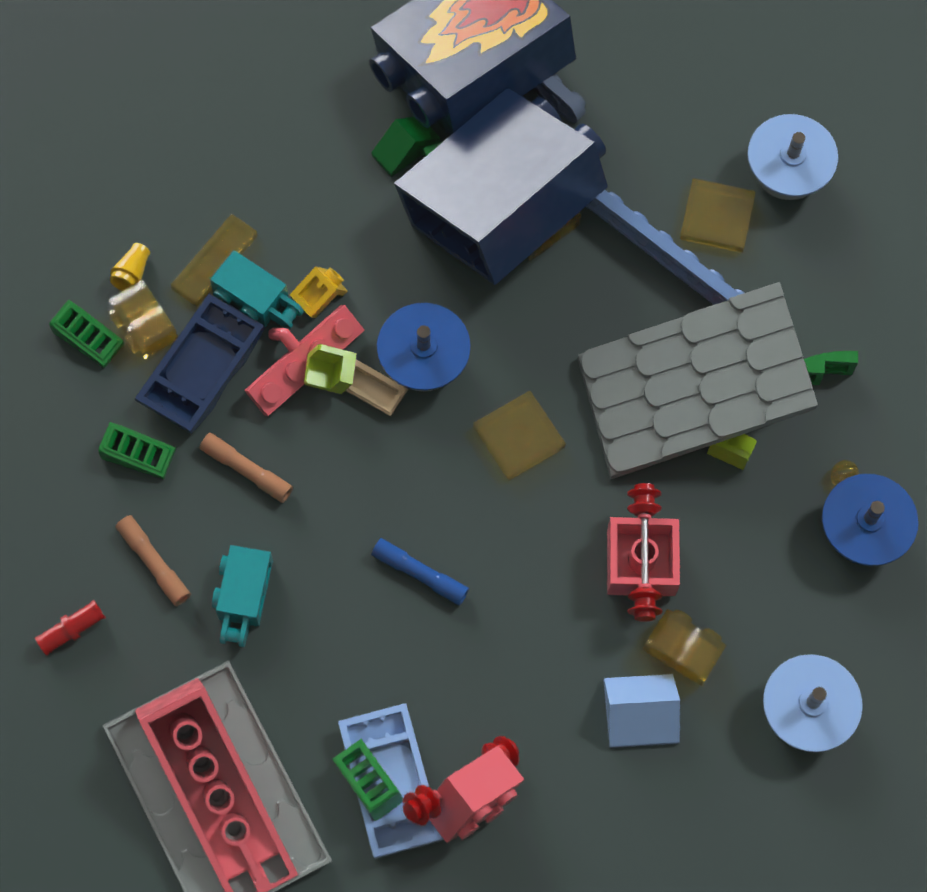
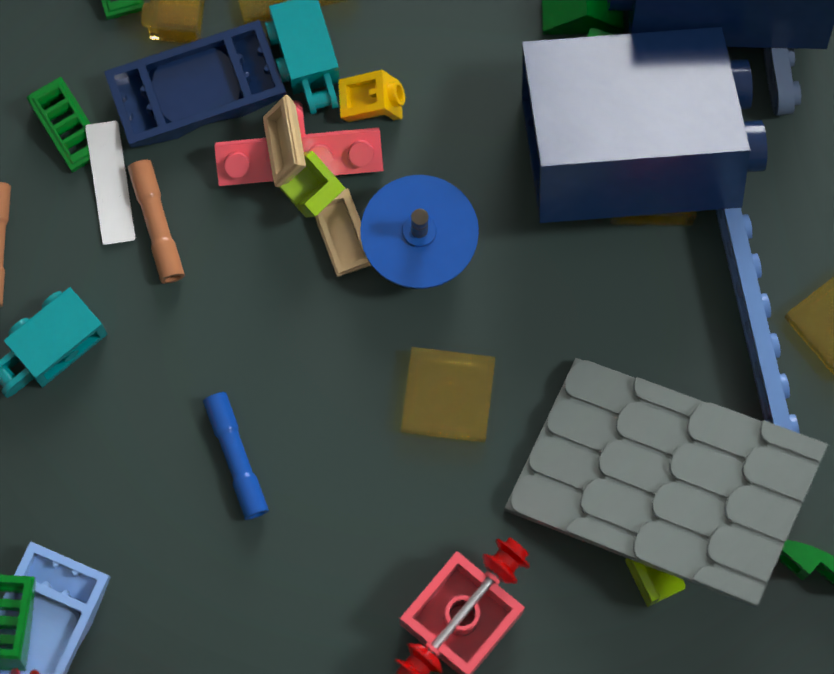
camera: 40 degrees right, 5 degrees up
none -> white sticker [85,121,135,245]
none -> tan tile [263,95,306,187]

